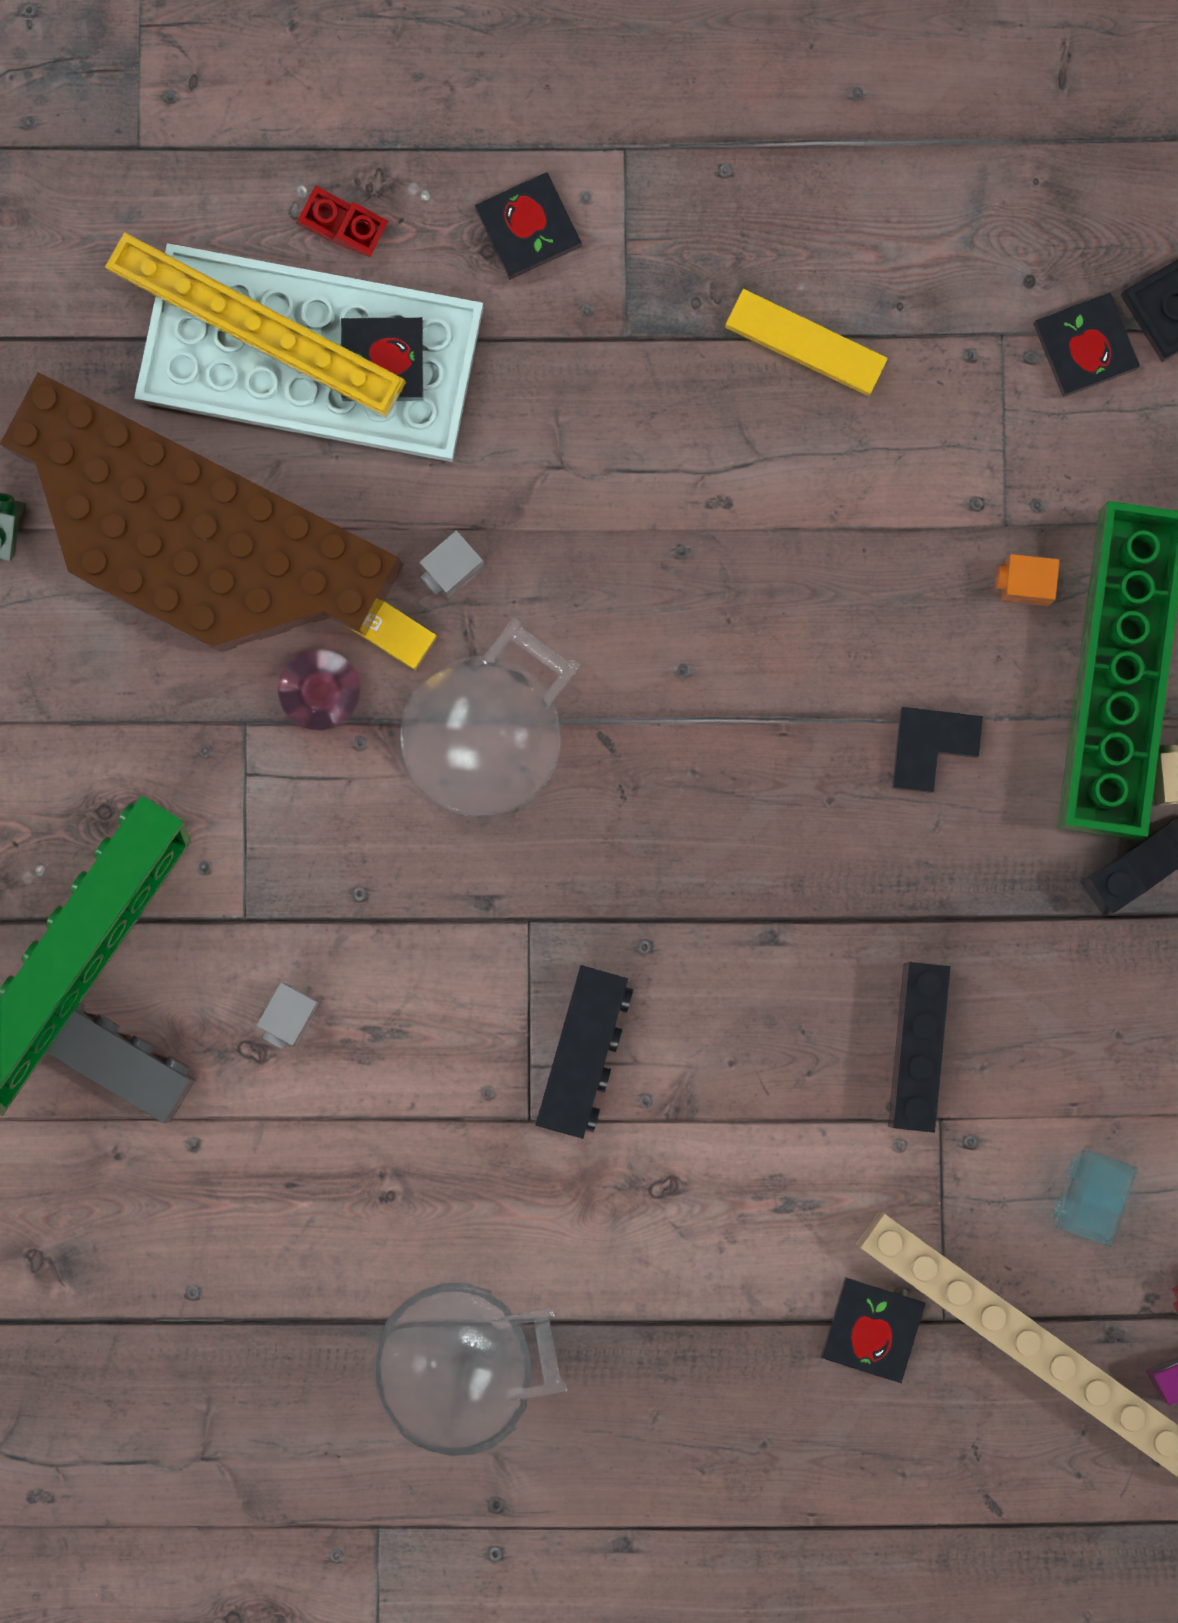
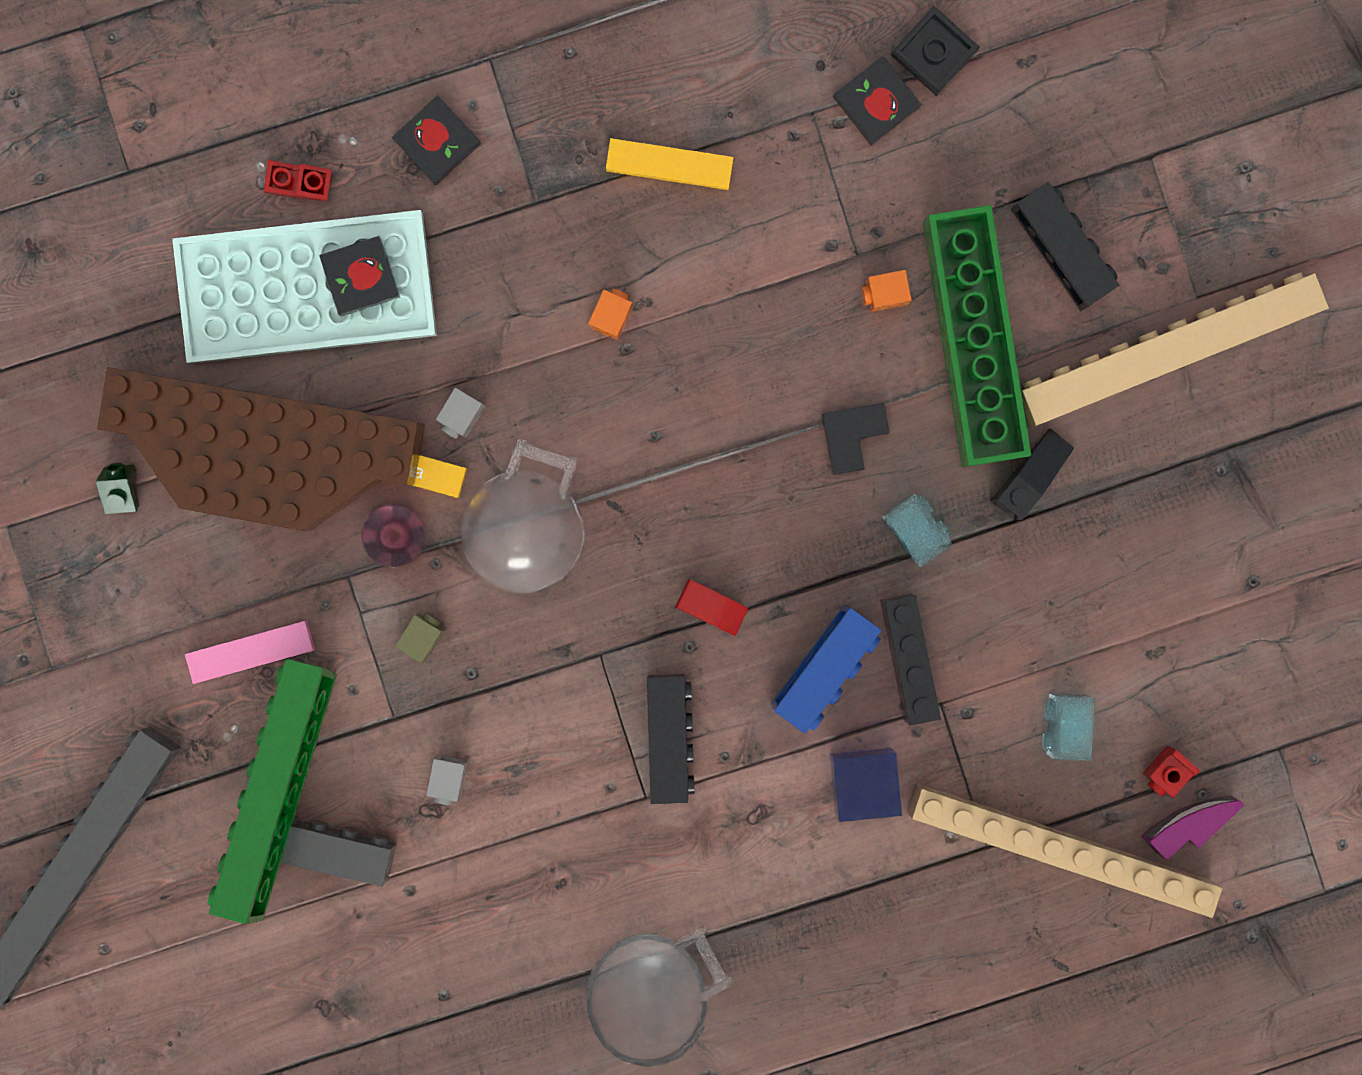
camera: 15 degrees left, 5 degrees up
yellow tile [105,232,406,418] -> none
black tile [821,1277,926,1383] -> none
none -> bright pink tile [185,620,315,684]
none -> olive brick [395,612,446,663]
none -> orange brick [588,288,633,340]
none -> red slope [675,579,749,636]
none -> blue brick [771,605,882,734]
none -> clear blue brick [830,748,902,822]
none -> clear light blue brick [881,494,953,567]

